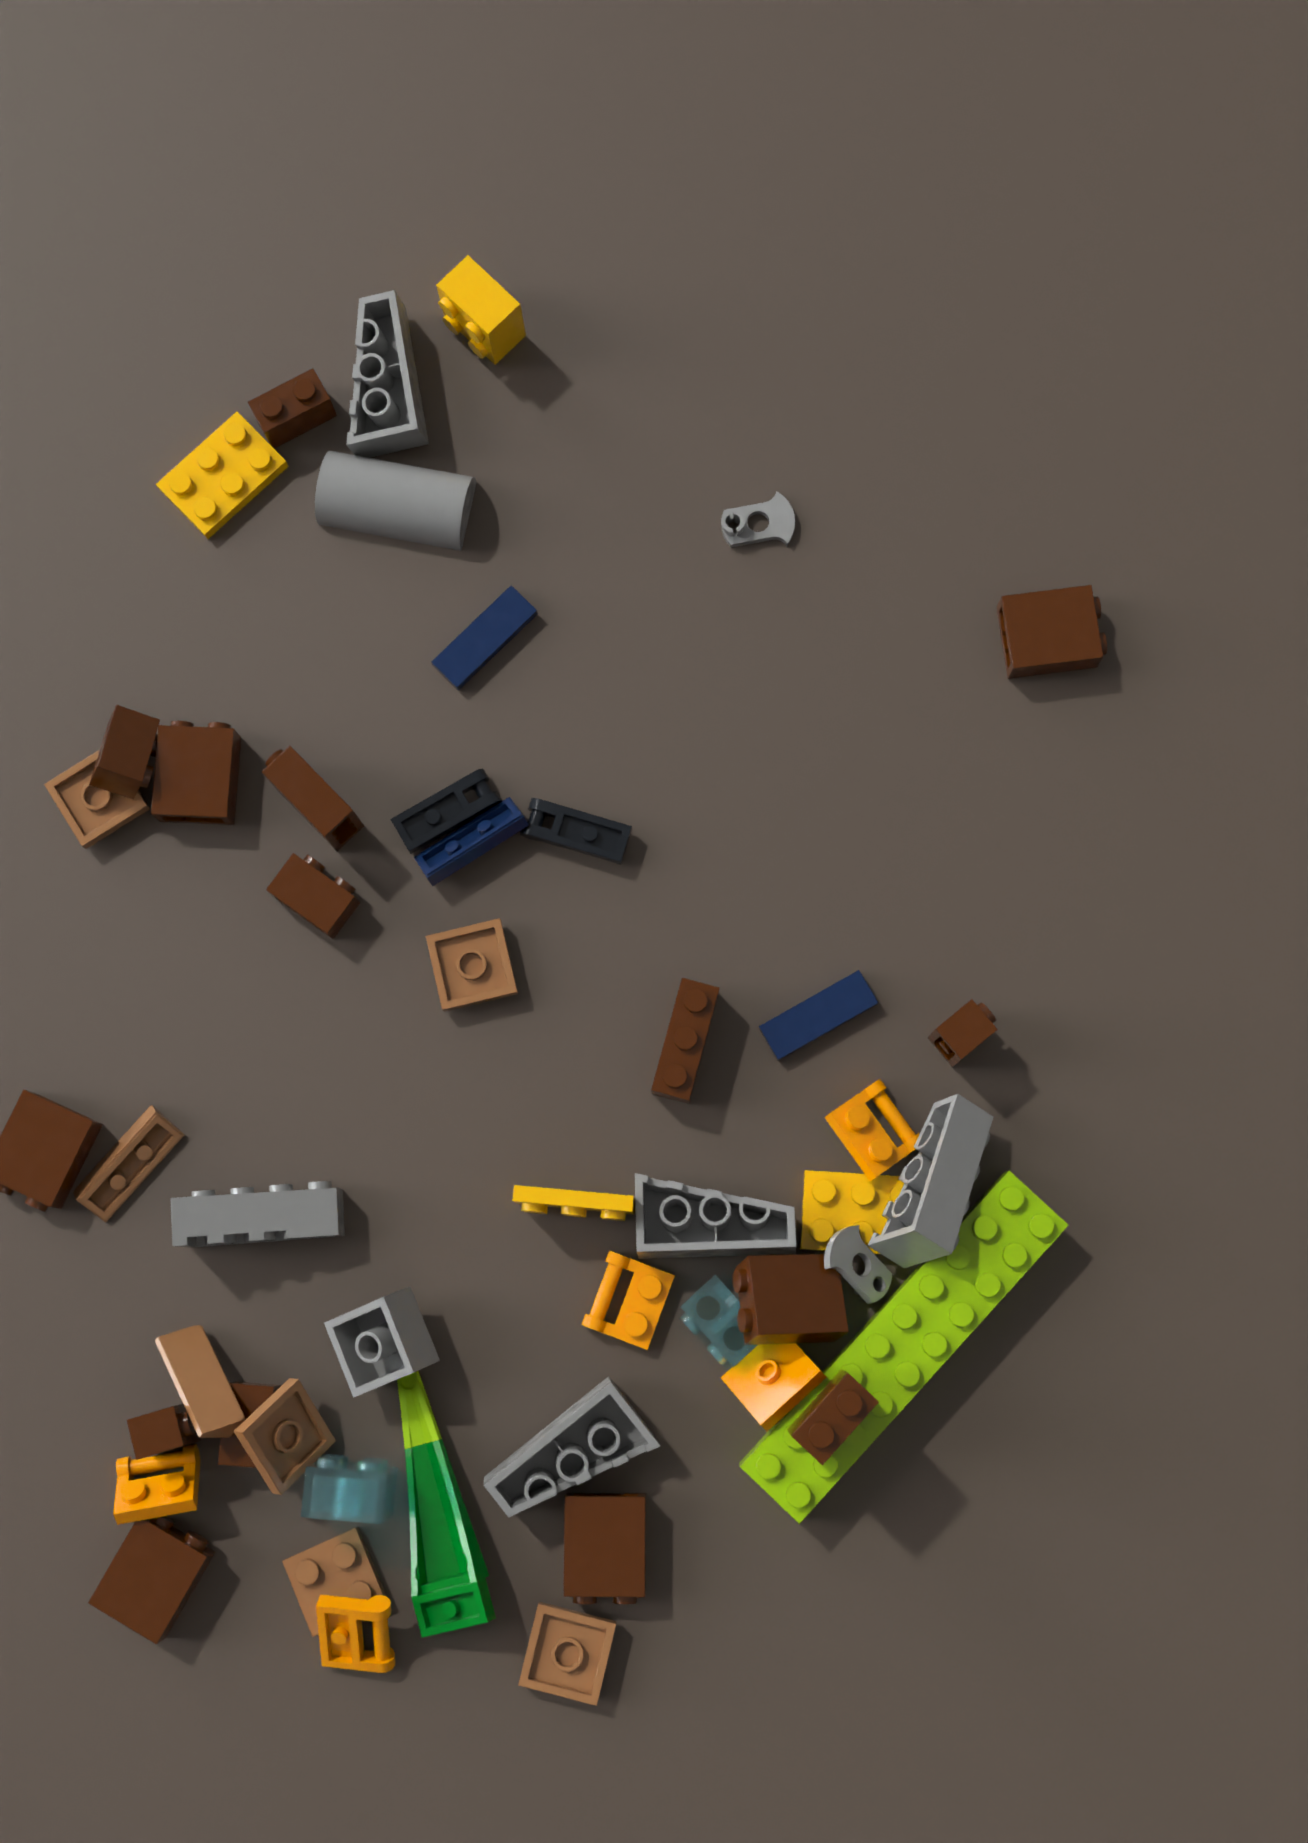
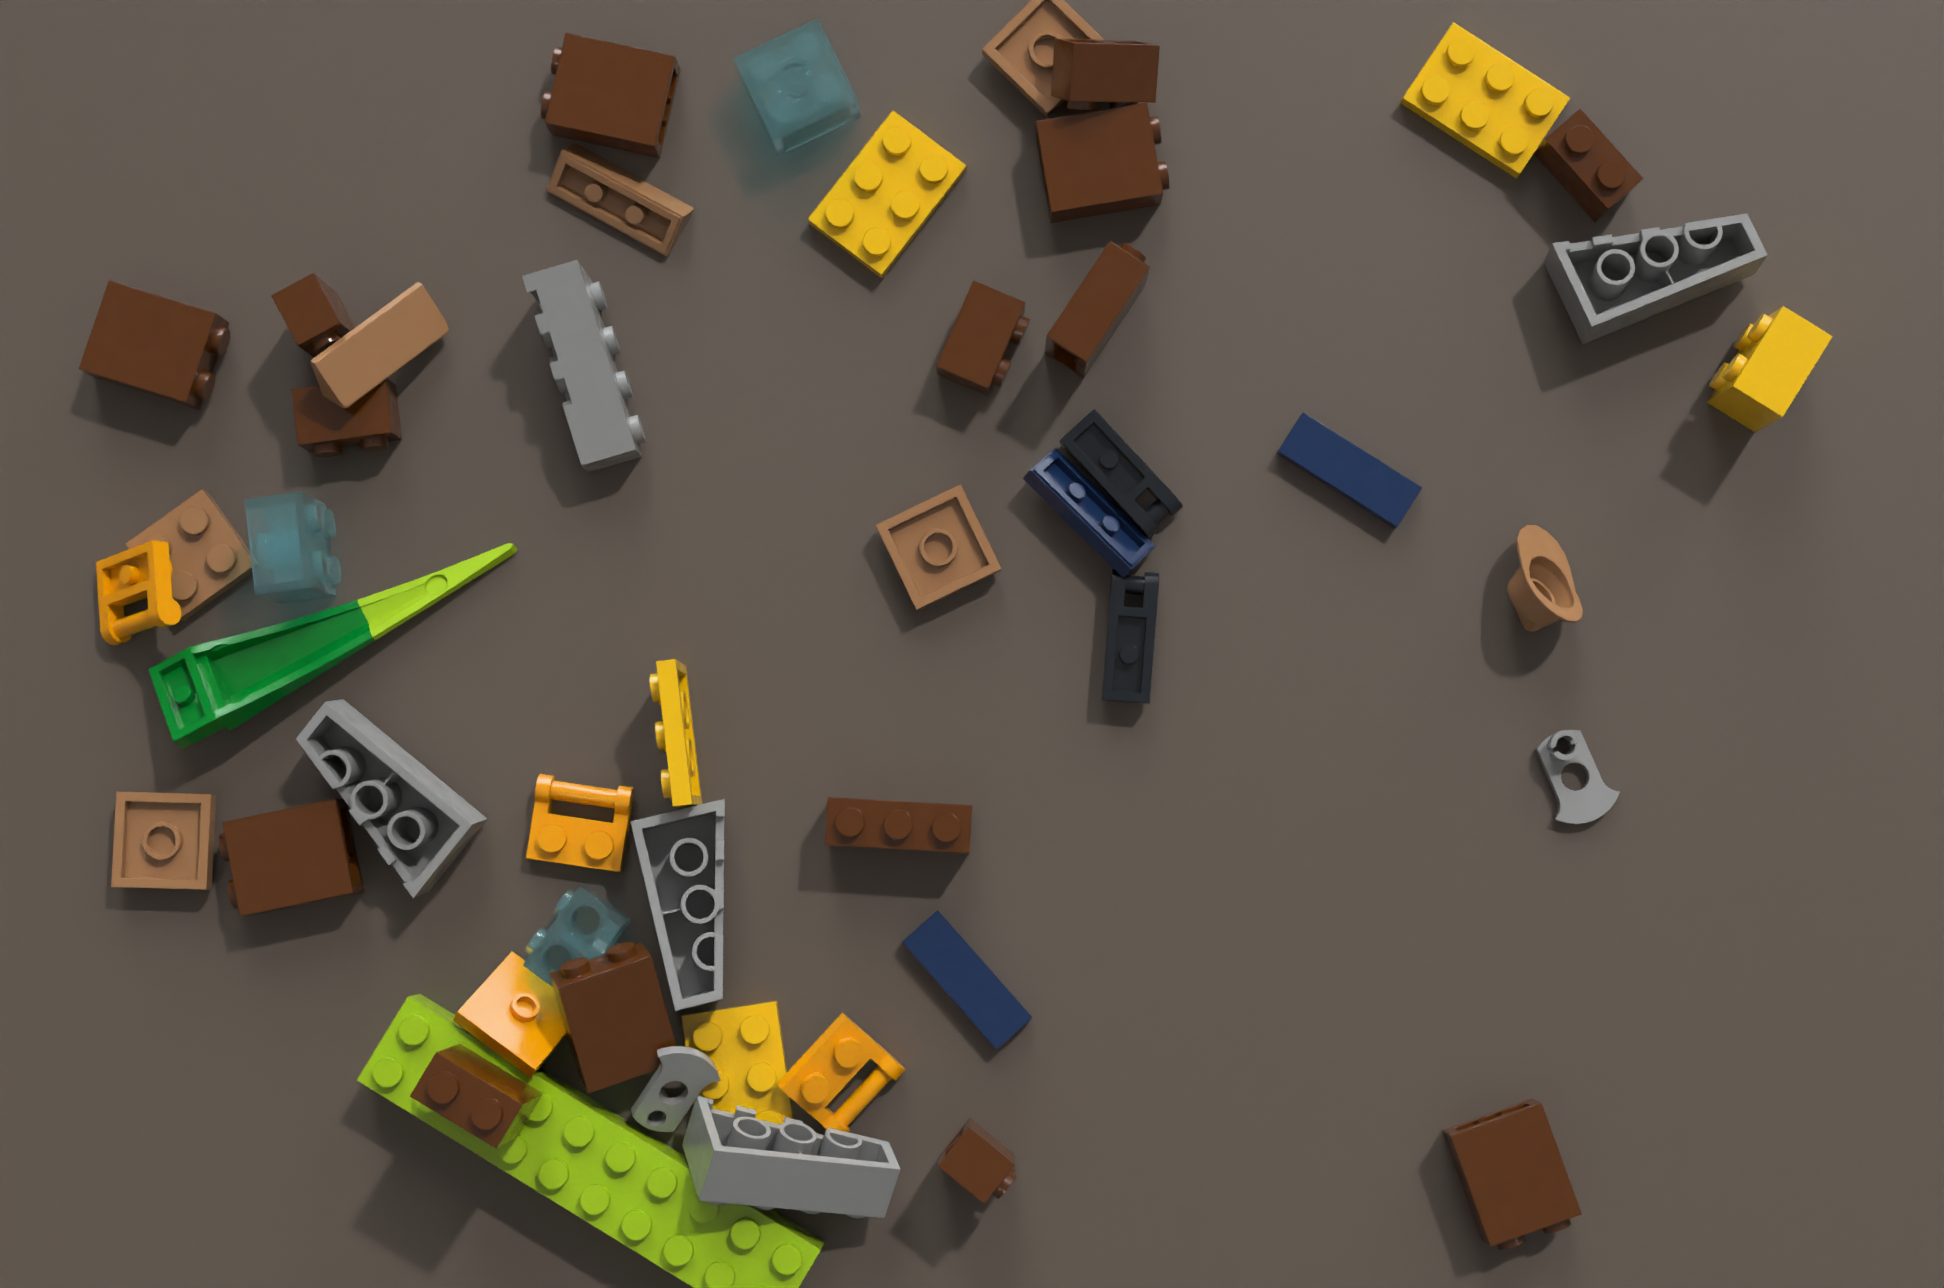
camera: 75 degrees right, 5 degrees up
light orange plate [113,1444,201,1525] -> none
medium nougat plate [234,1378,336,1495] -> none
light grey brick [315,451,477,551] -> none
light grey brick [324,1286,440,1398] -> none
none -> clear light blue brick [733,18,861,156]
none -> yellow plate [808,110,967,279]
none -> medium nougat piece [1507,525,1583,632]

